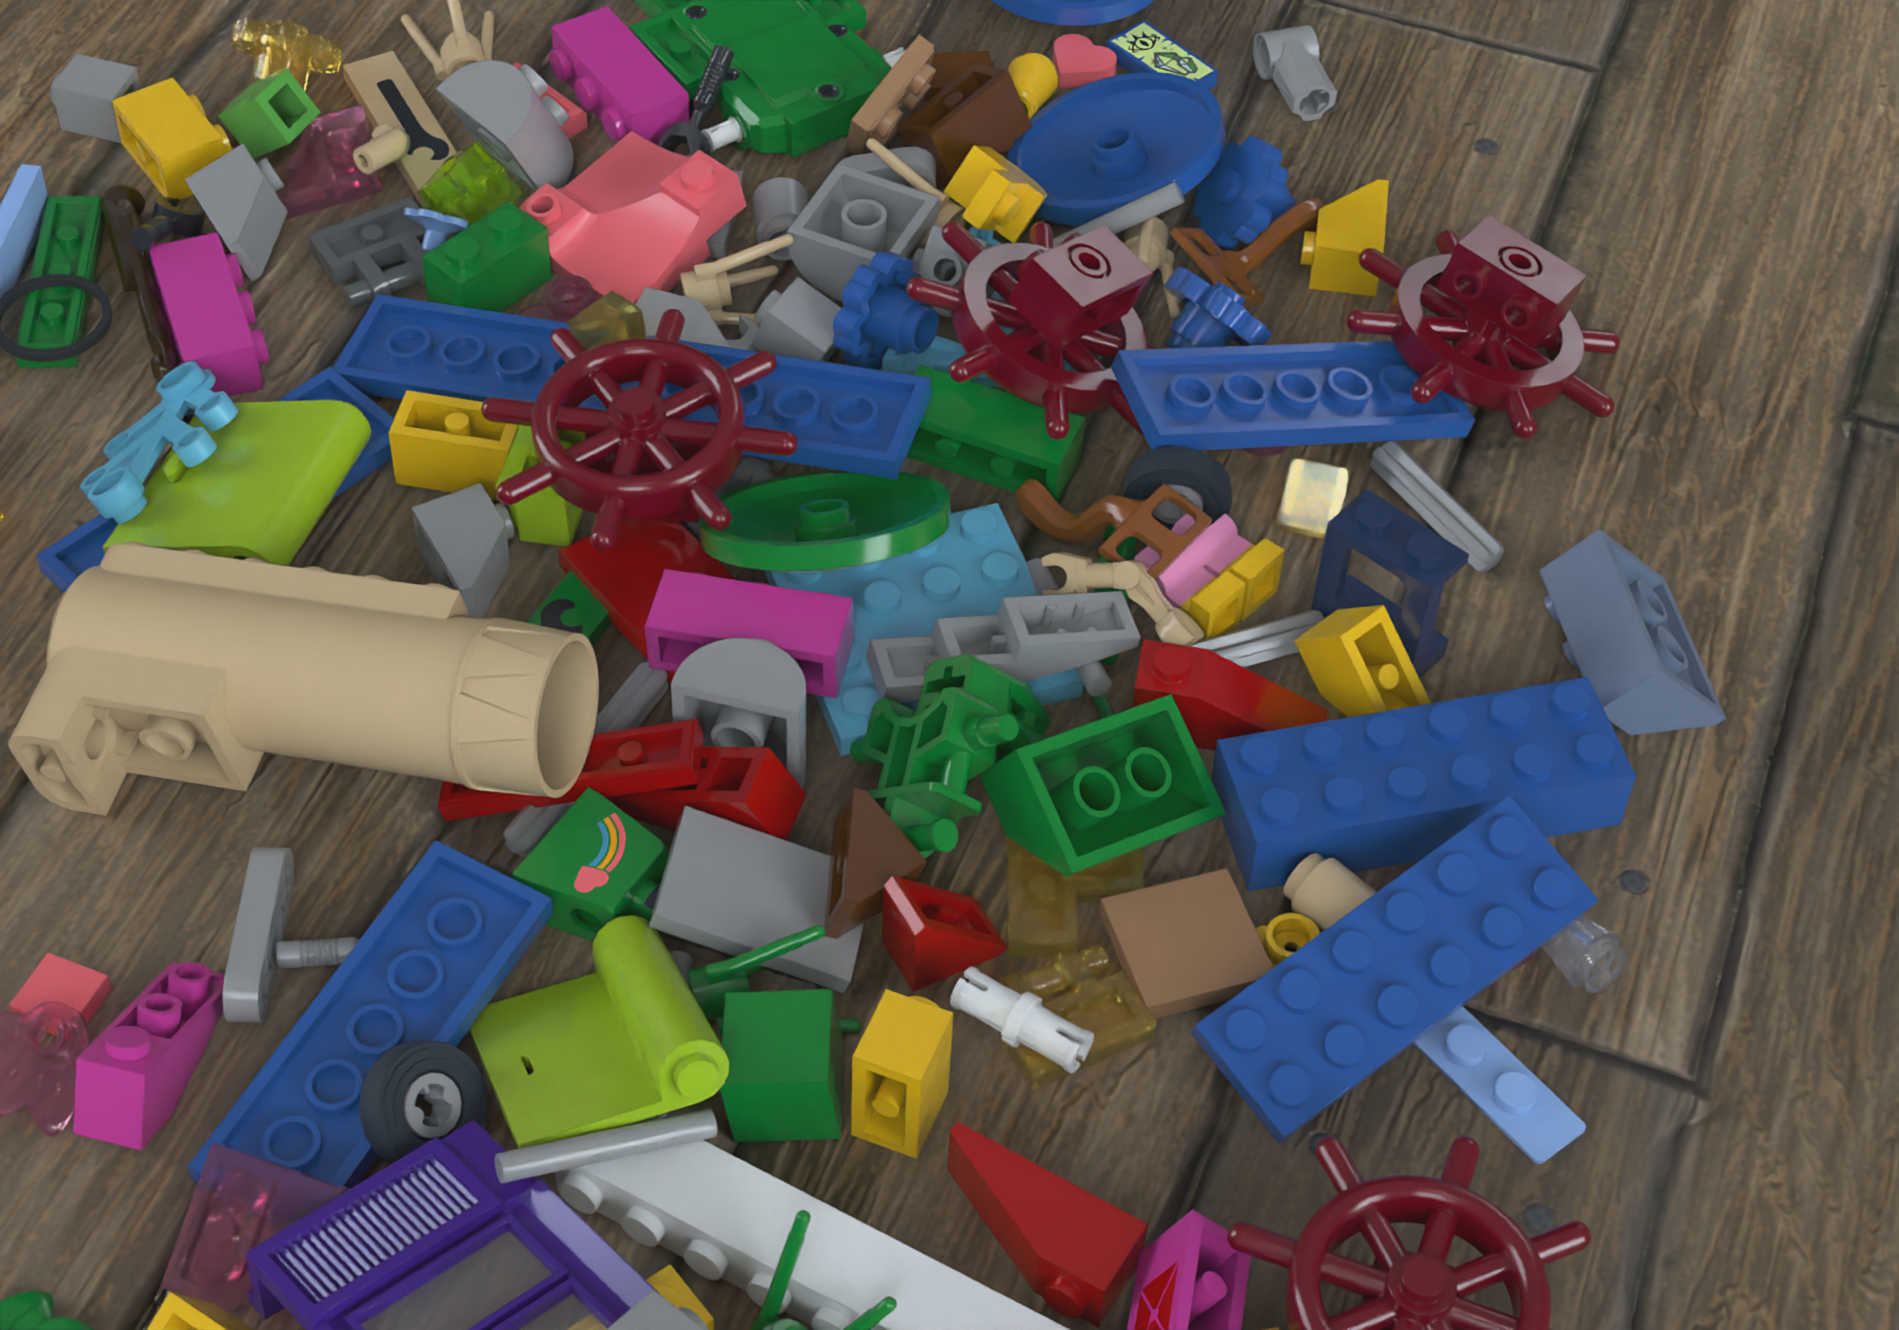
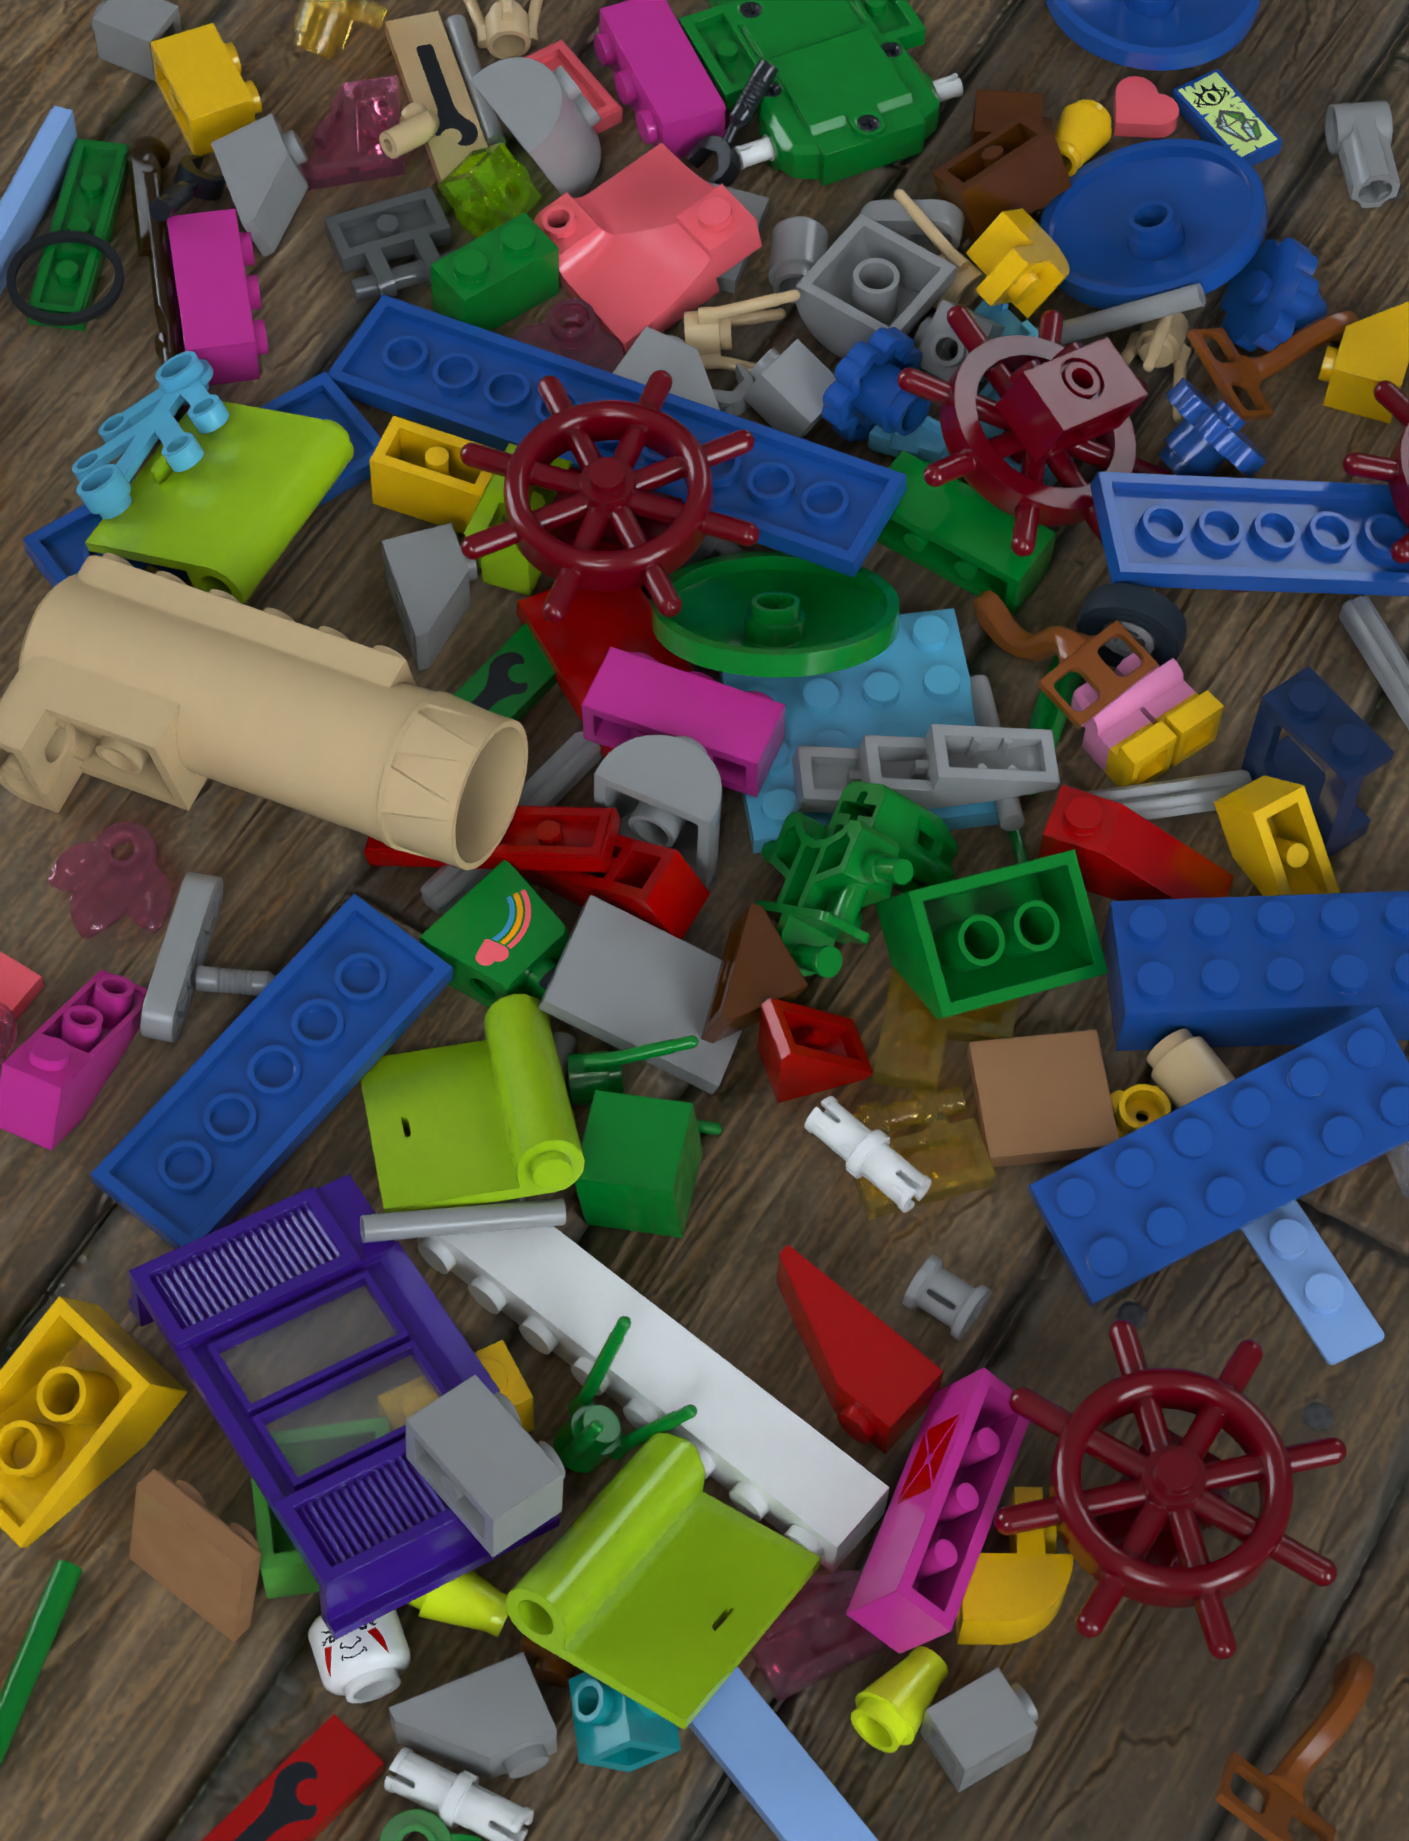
camera: 10 degrees right, 10 degrees up
clear pink wing [160,1143,349,1312] -> none
bright green brick [218,68,321,159] -> none
black bush [359,1040,488,1164] -> none
medium blue plant [403,208,471,252] -> none
clear yellow slope [568,291,647,350] -> none
medium nougat tile [845,34,937,155] -> none
yellow brick [851,989,953,1159] -> none
tan piece [1041,552,1205,647] -> none
clear yellow slope [1275,458,1350,539] -> none
none -> clear pink plate [48,822,171,939]
none -> light grey bar [445,14,506,151]
none -> light grey bush [902,1254,992,1341]

